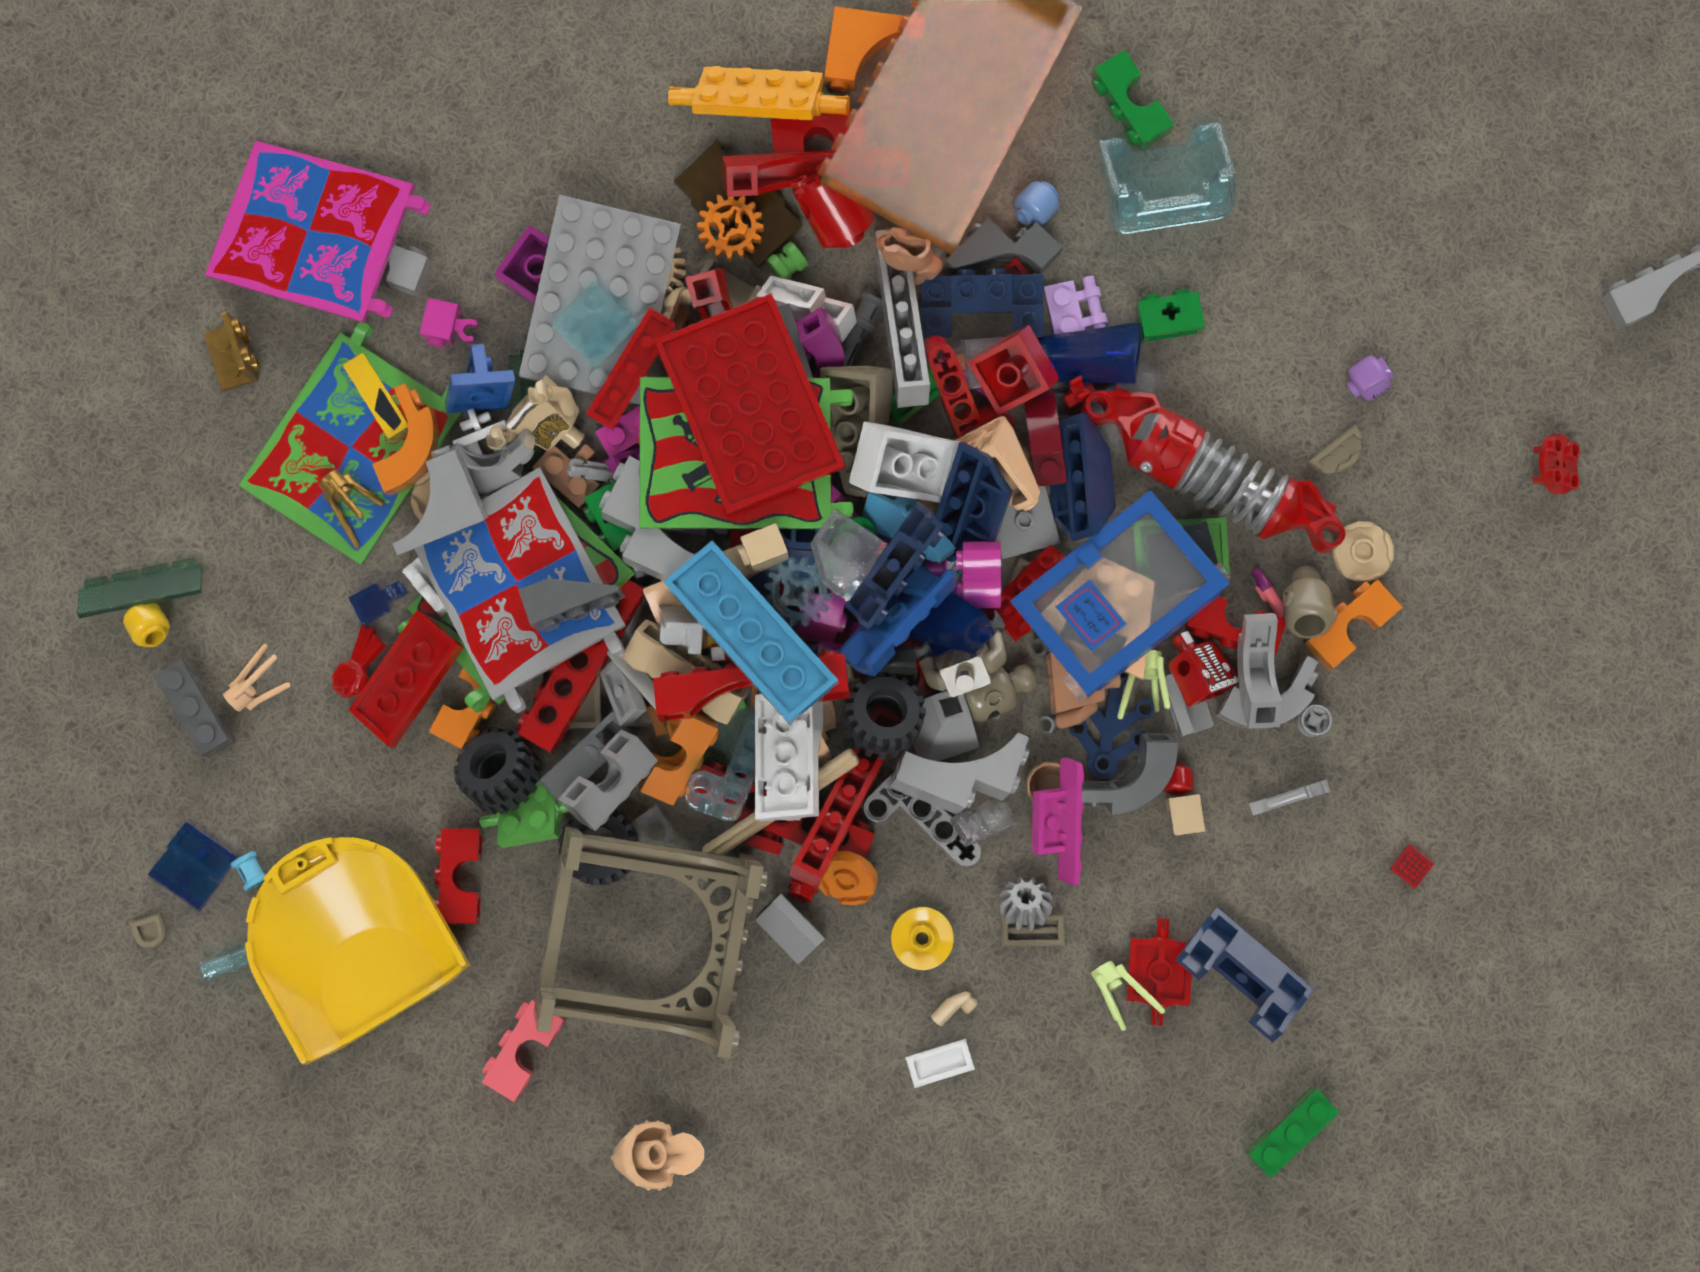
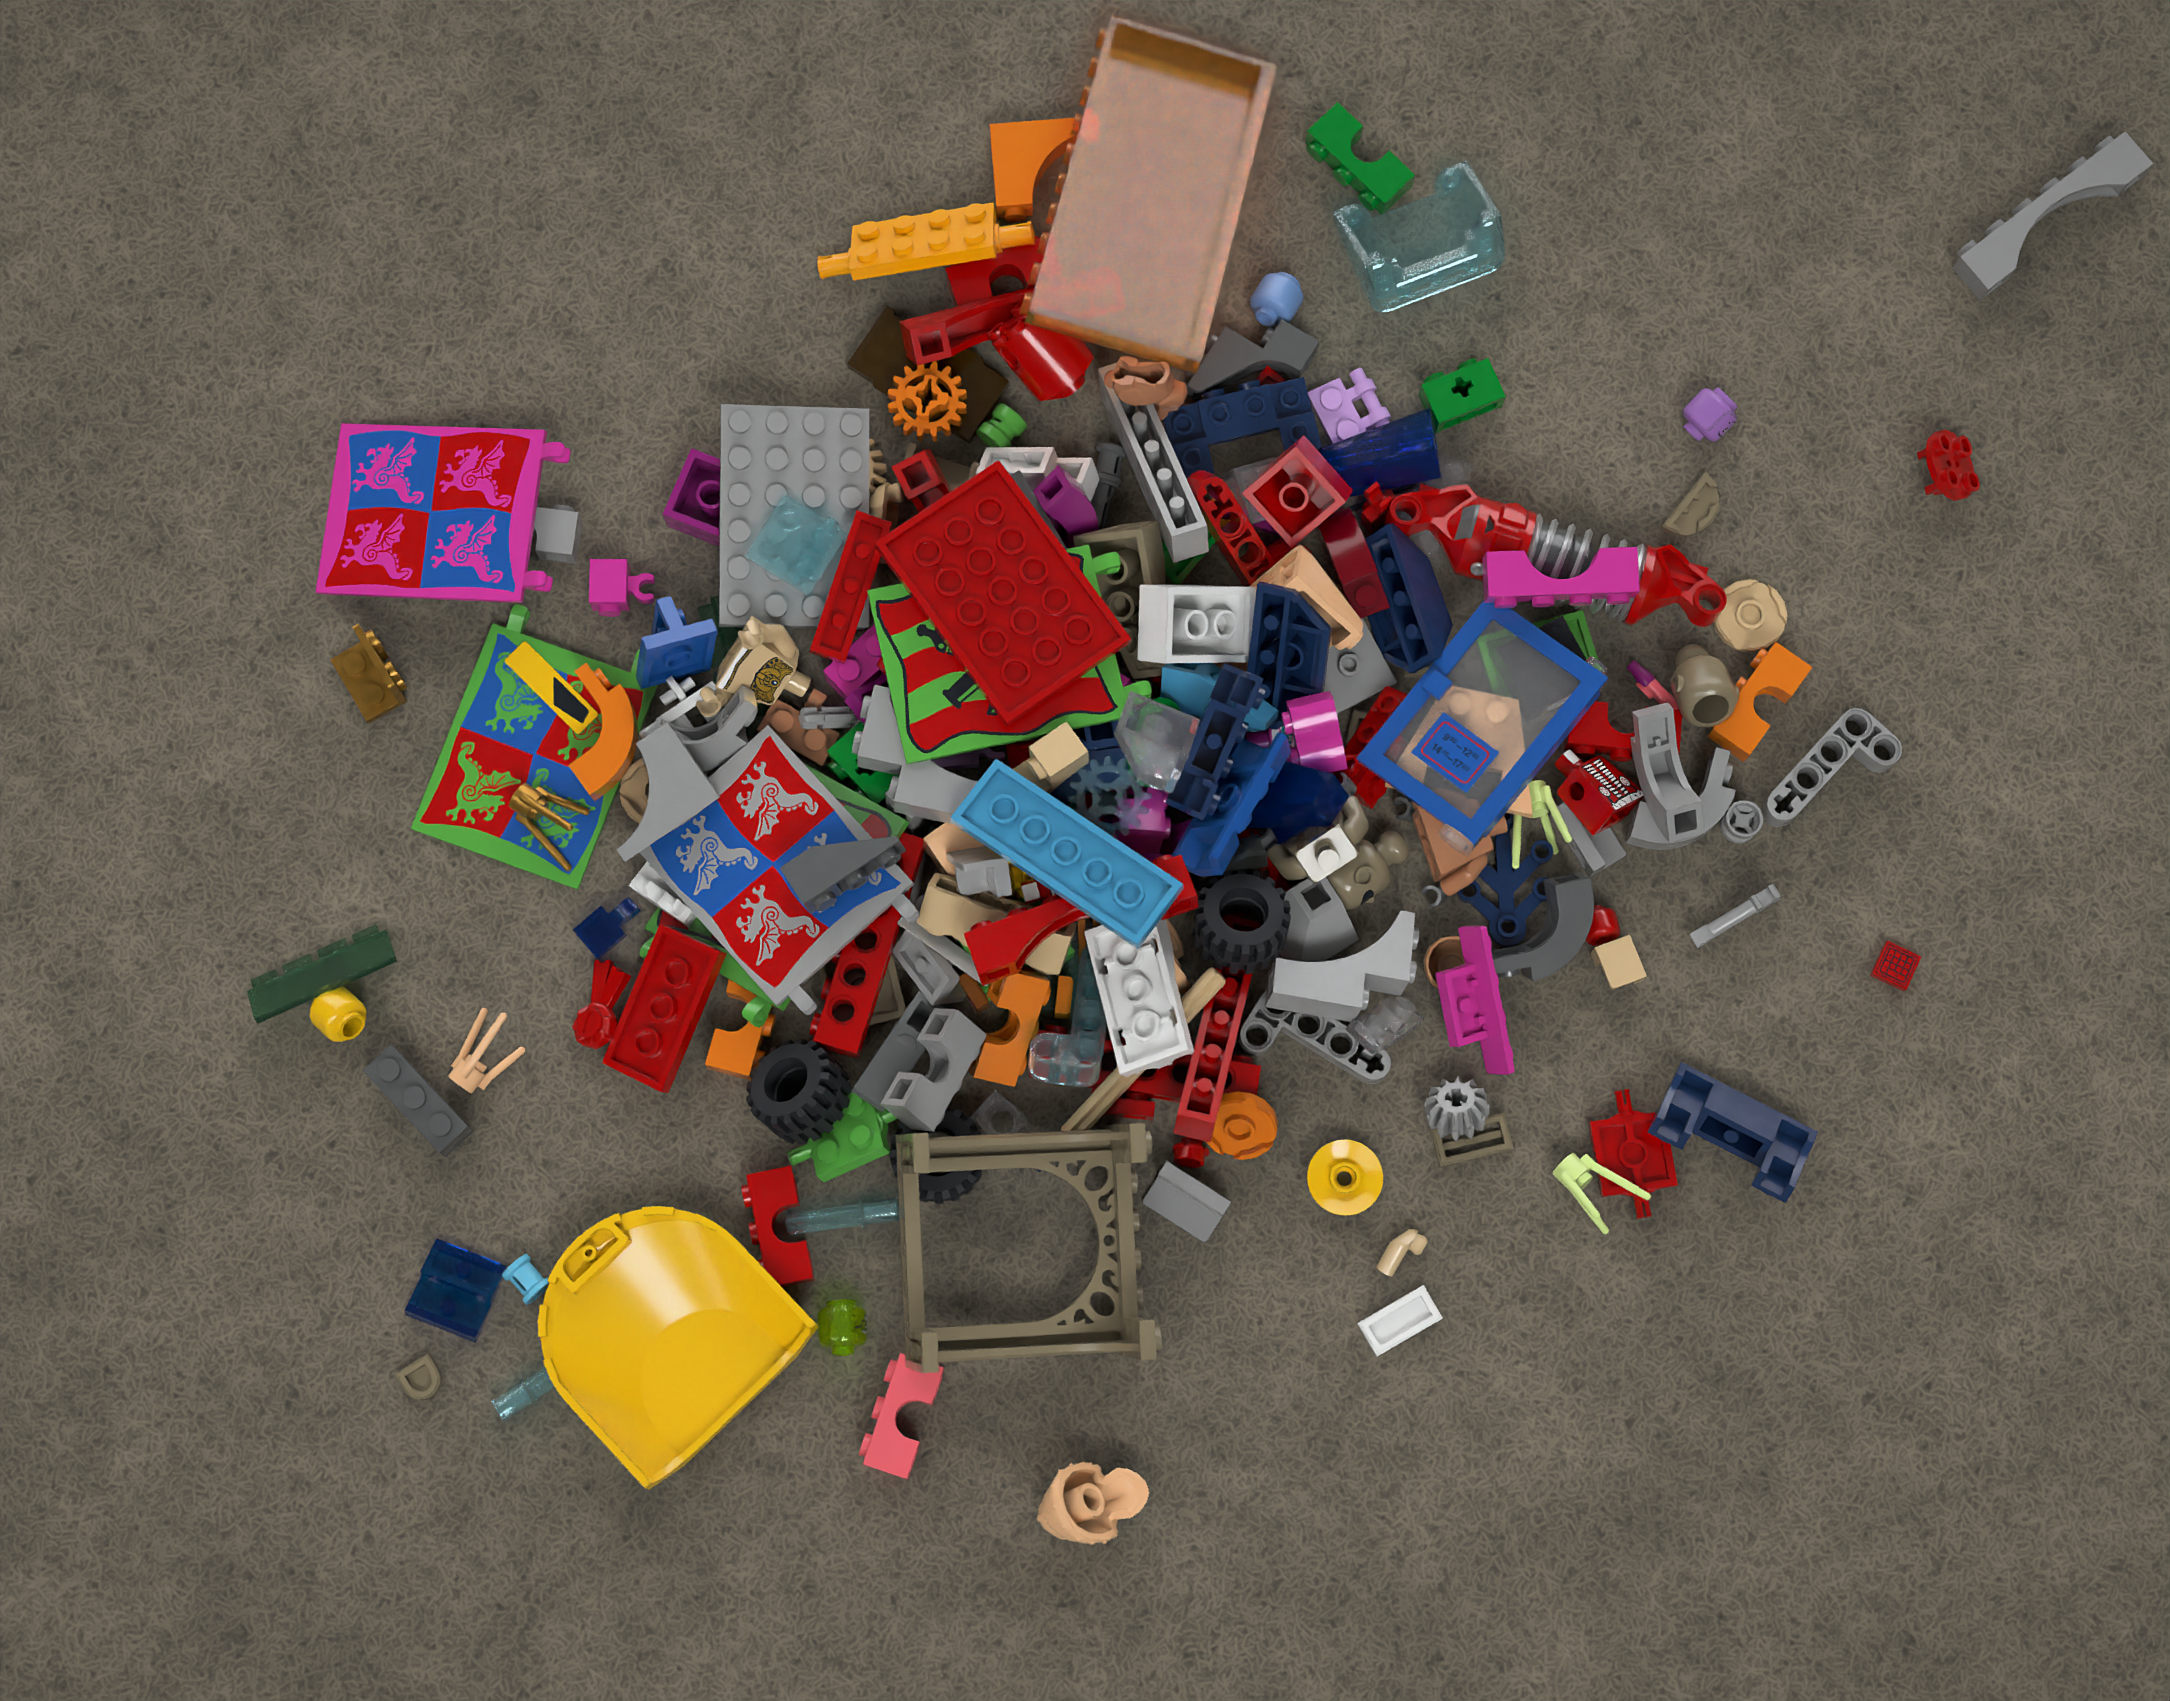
camera: 15 degrees left, 5 degrees down
green arch [1244,1087,1340,1179] -> none
none -> clear light blue axle [785,1197,899,1235]
none -> clear neon green head [817,1299,868,1356]
none -> orange tile [1055,976,1074,1019]
none -> dark pink arch [1482,547,1640,608]
none -> light grey beam [1761,708,1902,827]

